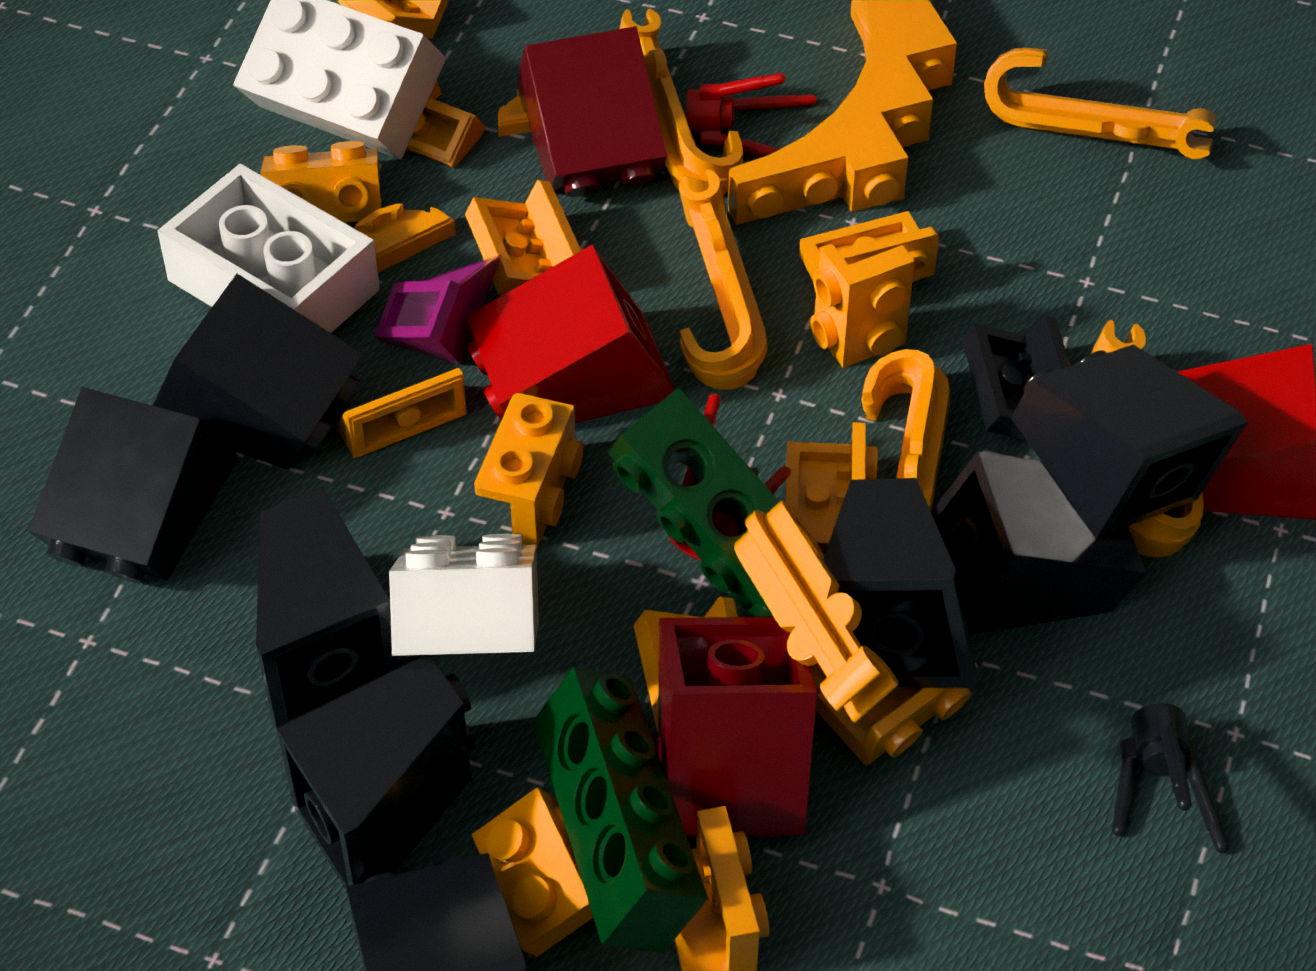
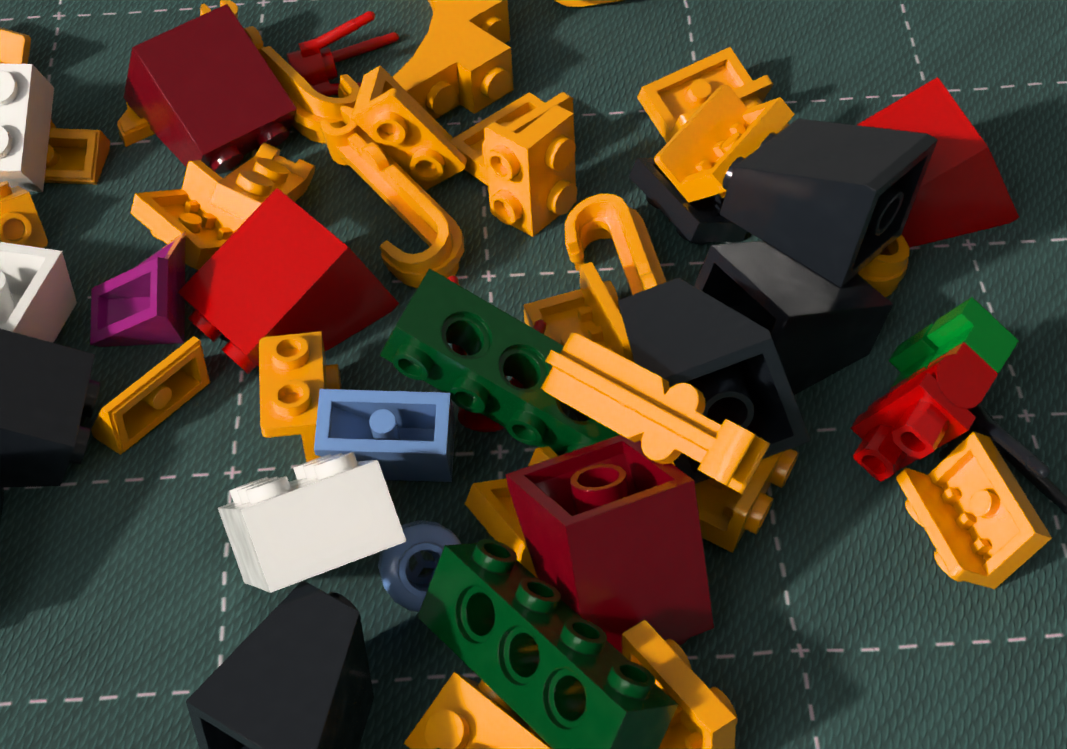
camera: 20 degrees left, 5 degrees down
black slope [256,486,399,730] -> none
light orange tile [355,204,456,273] -> none
none -> light orange plate [209,142,315,220]
none -> medium blue slope [314,389,456,482]
none -> light orange bracket [351,65,467,190]
none -> medium blue head [378,520,462,612]
none -> light orange bracket [637,47,773,143]
none -> light orange bracket [654,85,795,203]
none -> red hips [850,297,1019,482]
none -> light orange bracket [896,431,1052,589]

